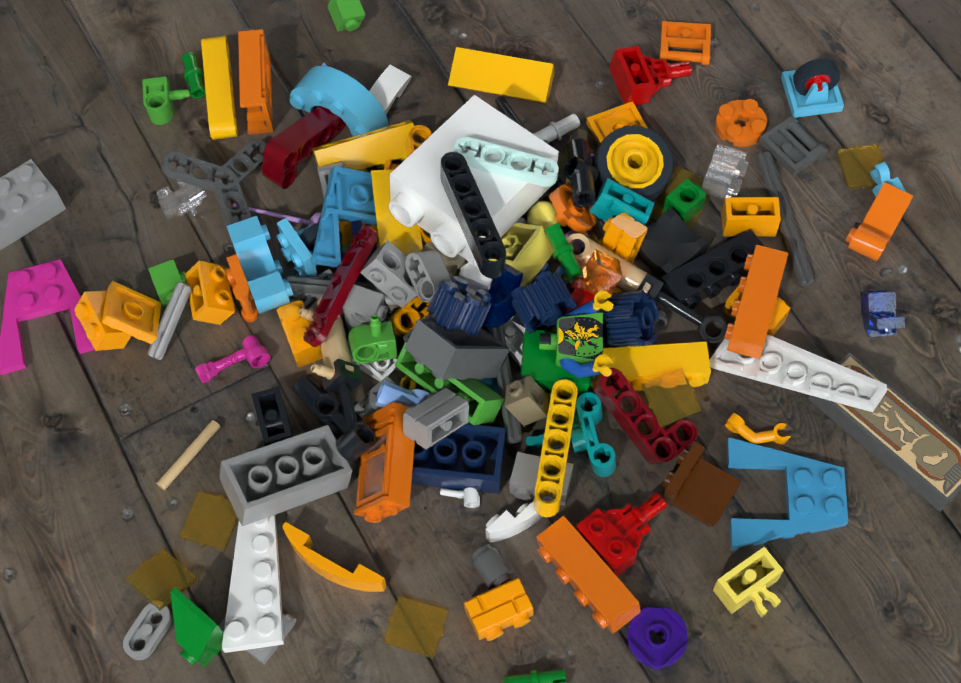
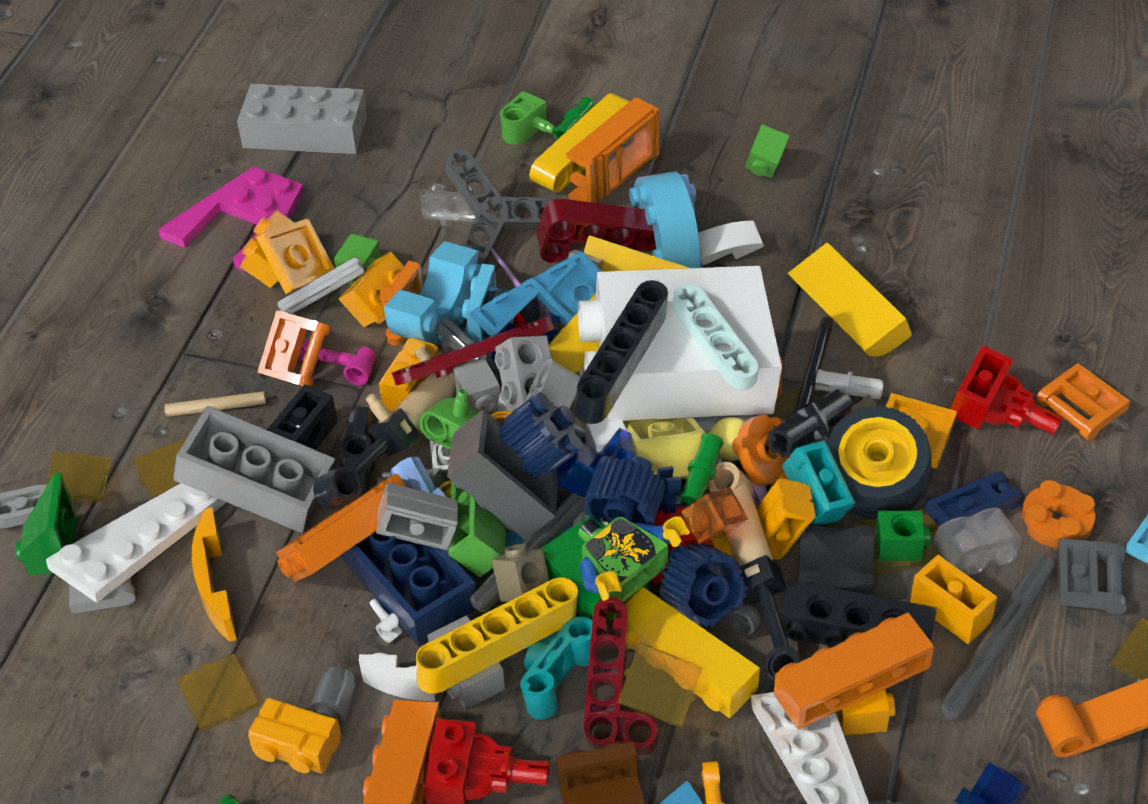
camera: 45 degrees right, 15 degrees down
none -> plate [257,310,331,387]
none -> dark blue plate [924,471,1025,535]

